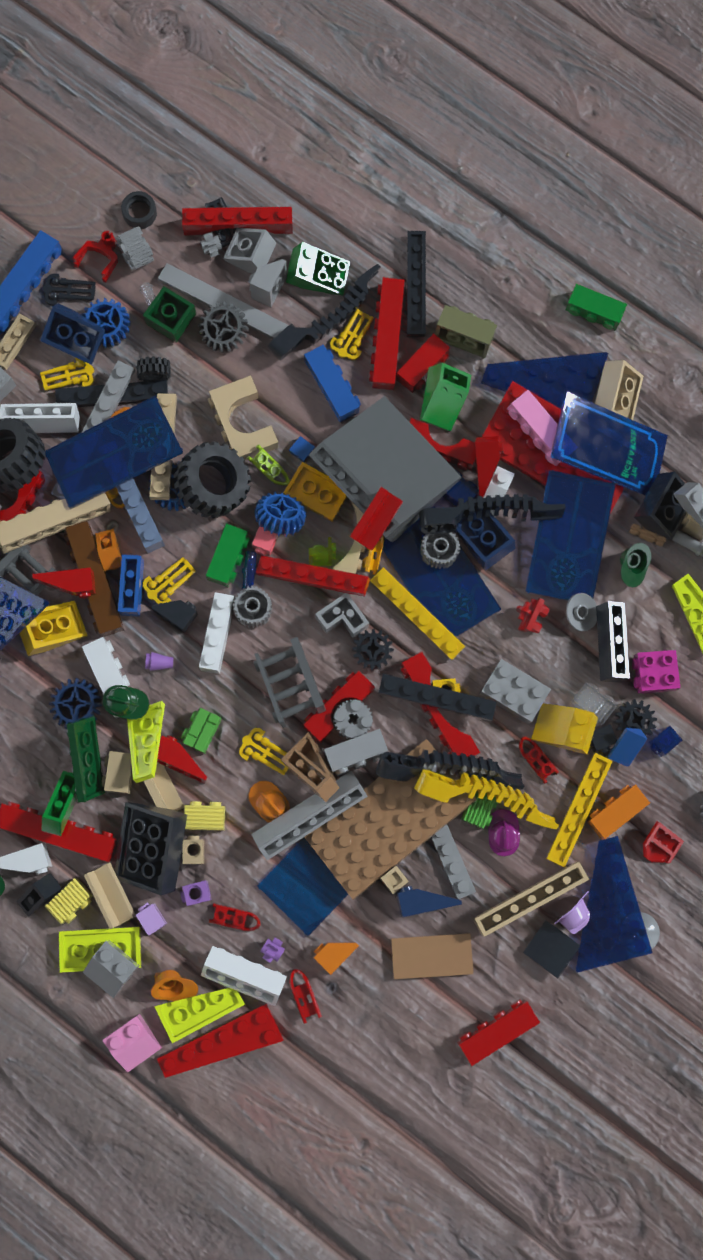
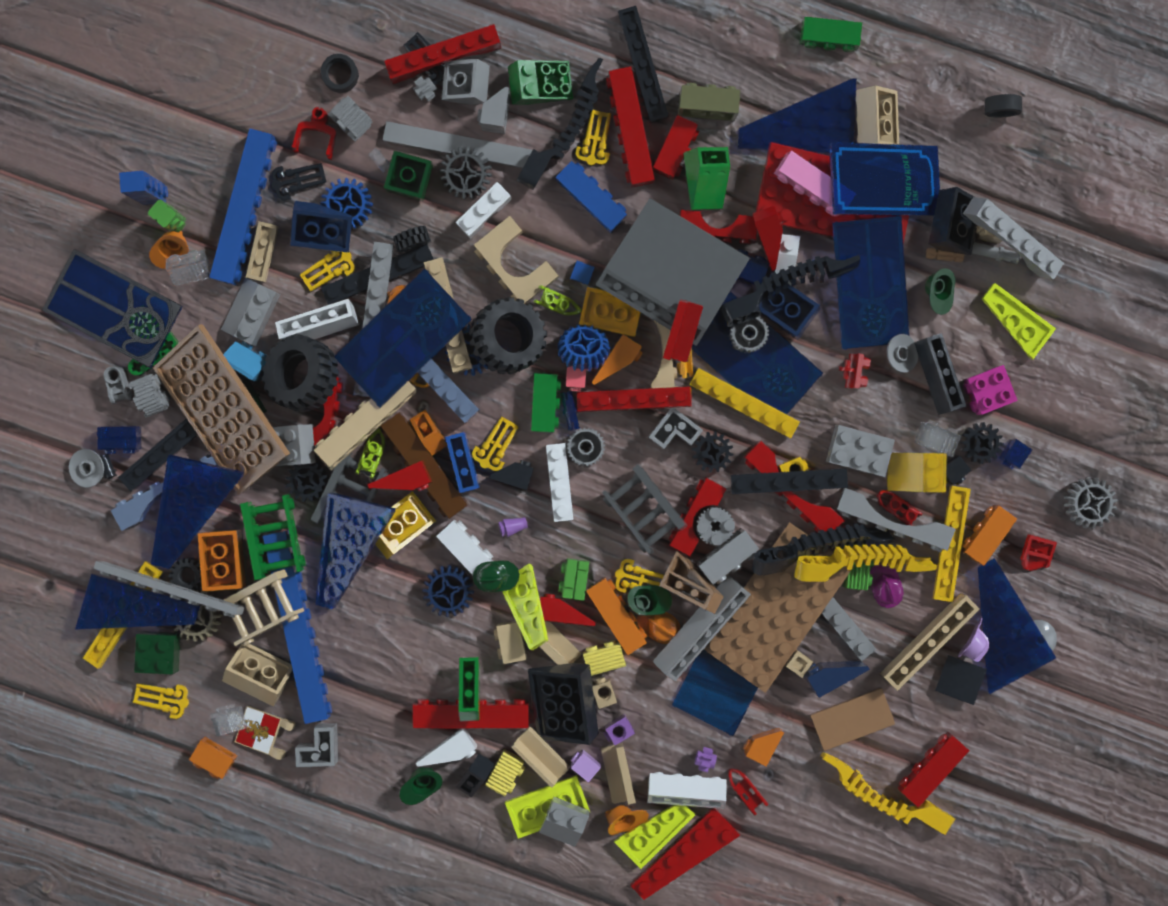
camera: 10 degrees left, 10 degrees up
dark green plate [67,716,105,803] -> none
bright pink slope [103,1014,162,1072] -> none
red piece [209,903,261,931] -> none
clear neon green bracket [309,537,336,566] -> none
blue slope [607,728,647,767] -> none
none -> lime piece [355,428,385,479]
none -> white arch [456,182,512,239]
none -> orange brick [586,577,648,656]
none -> orange slope [591,334,643,385]
none -> tan panel [601,743,636,804]
none -> dark green piece [627,585,672,616]
none -> yellow piece [820,752,955,835]
none -> light grey arch [836,488,956,552]

